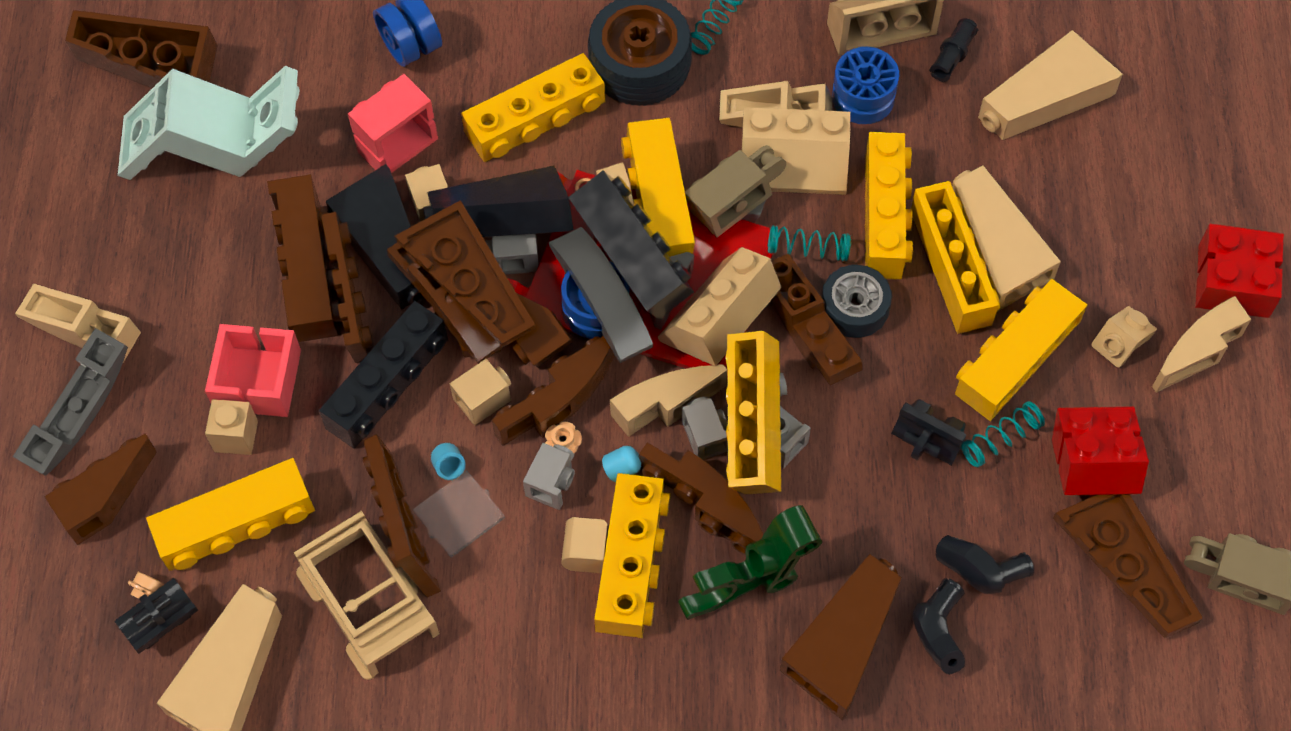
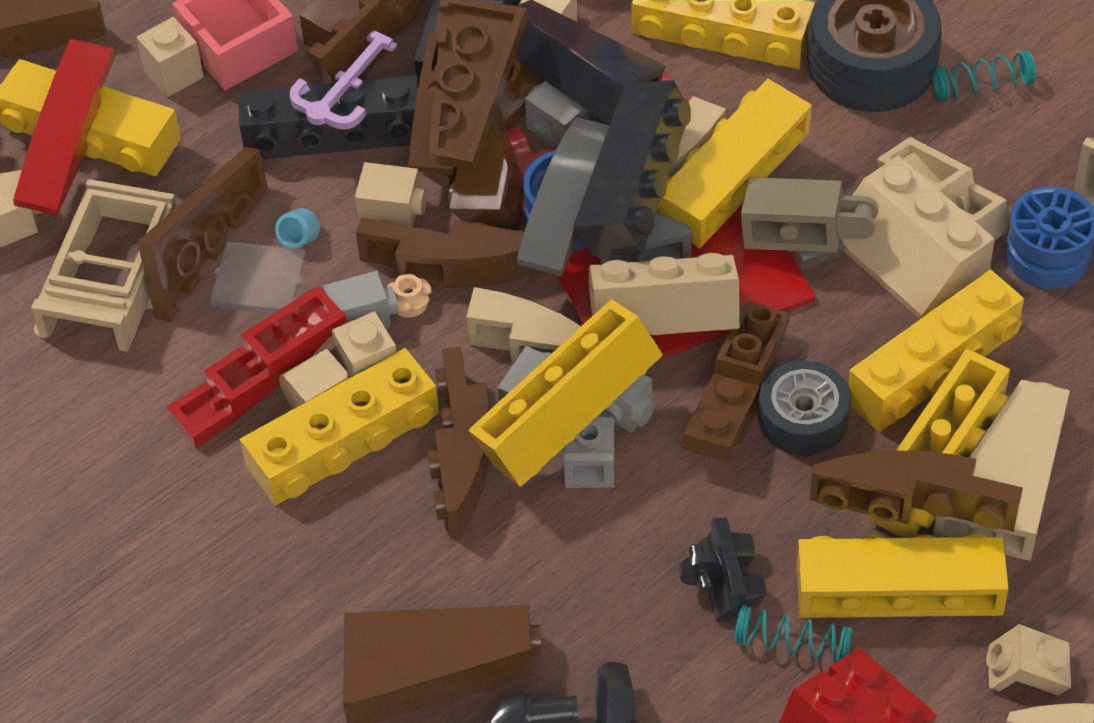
camera: 50 degrees right, 10 degrees down
medium azure piece [602,446,641,482] -> none
dark green piece [678,505,823,620] -> none
teal piece [768,225,851,262] -> none
none -> red slope [13,39,114,216]
none -> red slope [166,285,347,448]
none -> lavender piece [290,31,397,129]
none -> tan brick [332,311,396,379]
none -> reddish brown slope [810,450,1023,532]

